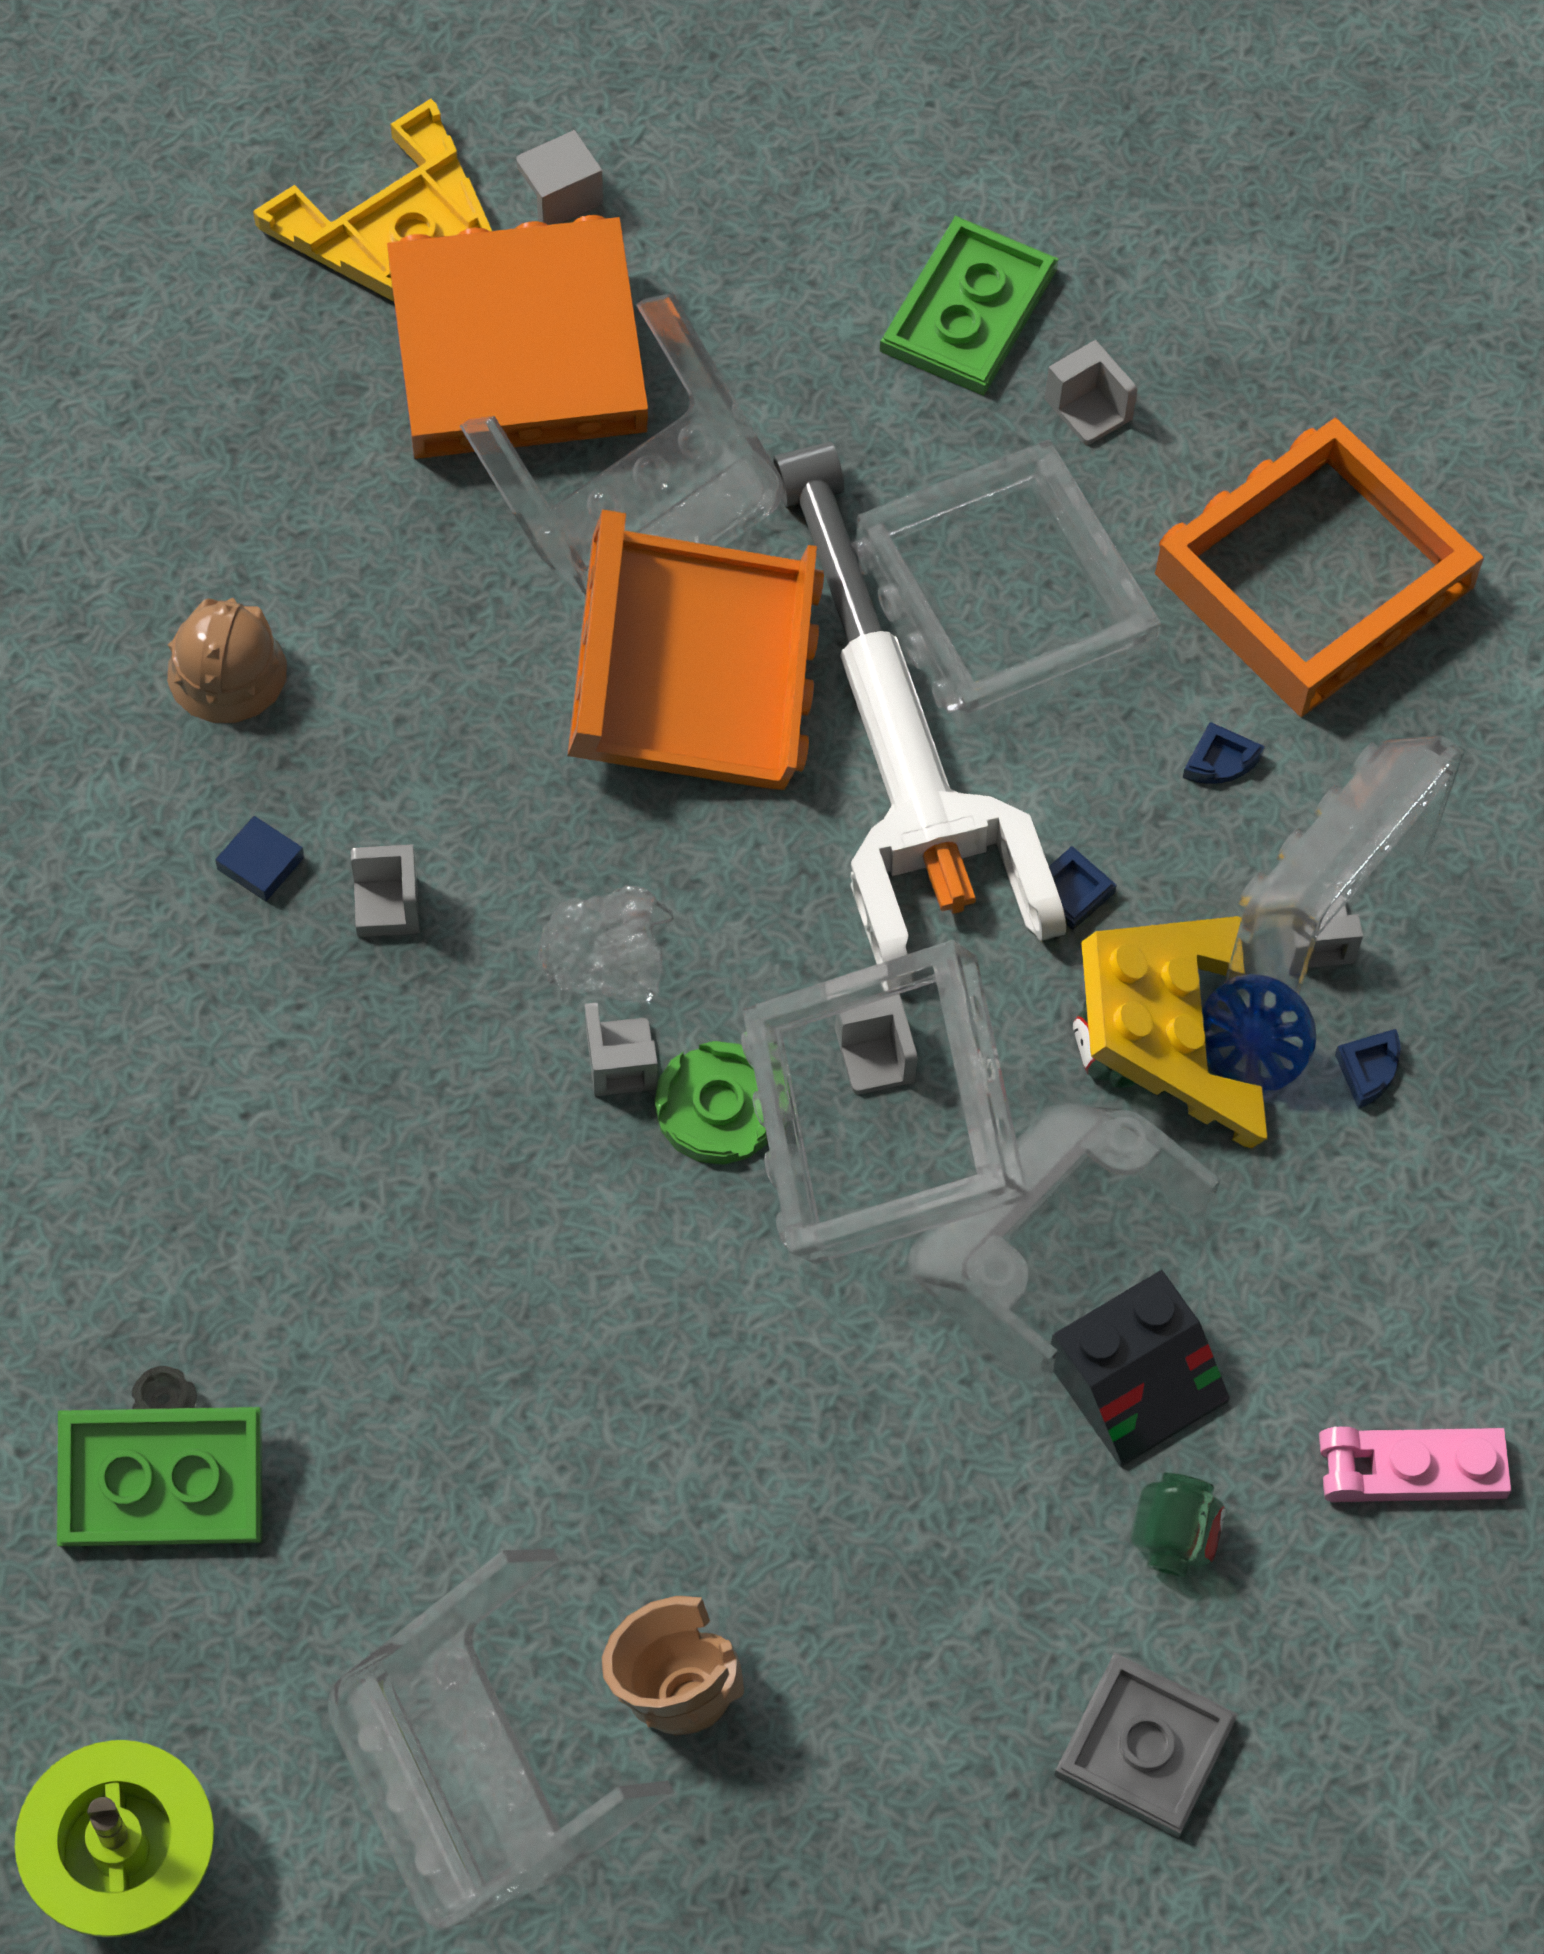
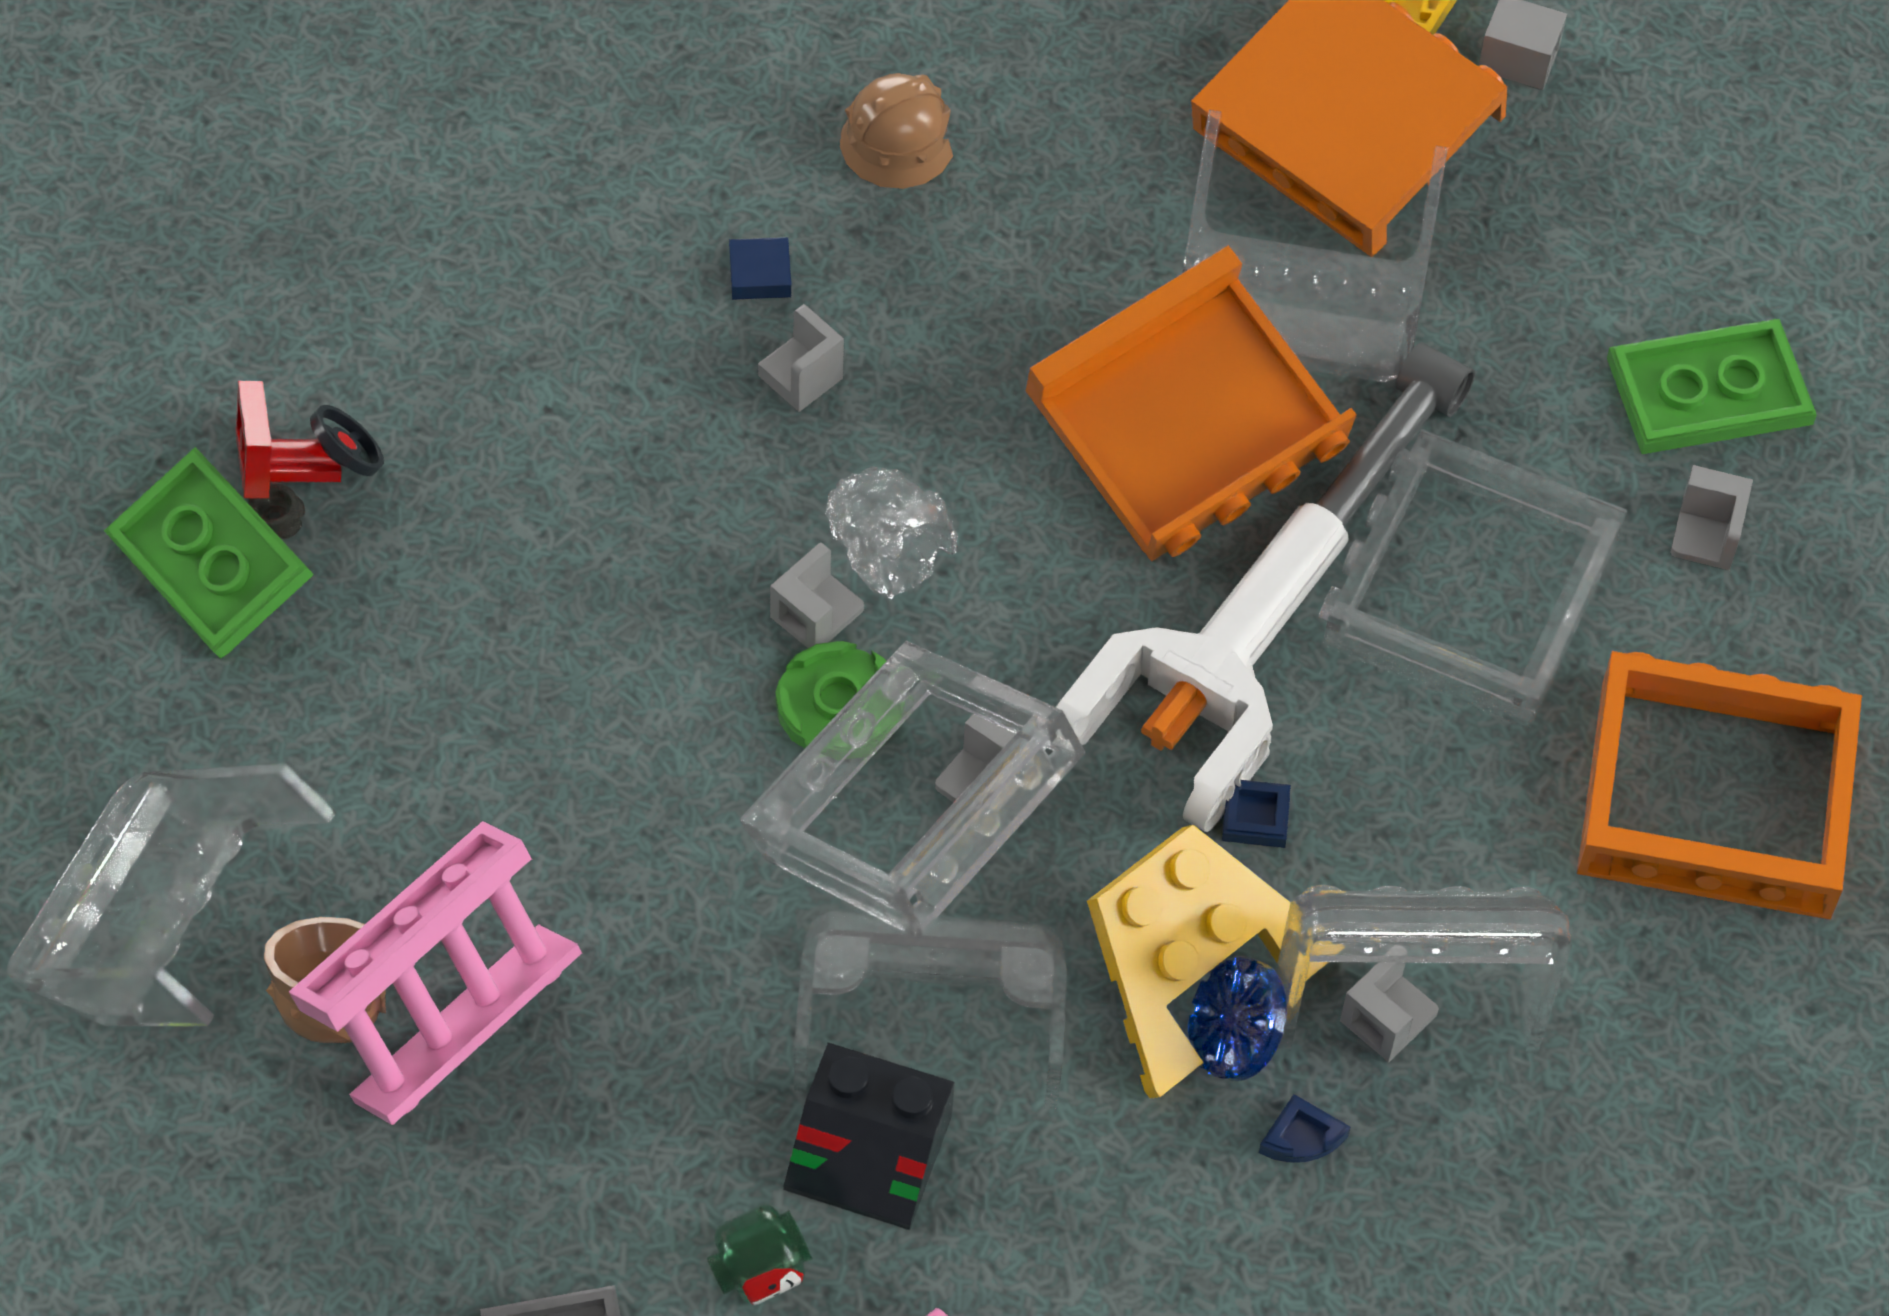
camera: 50 degrees right, 5 degrees down
dark blue tile [1182,722,1265,784] -> none
none -> red piece [235,381,384,498]
none -> bright pink fence [289,821,582,1125]

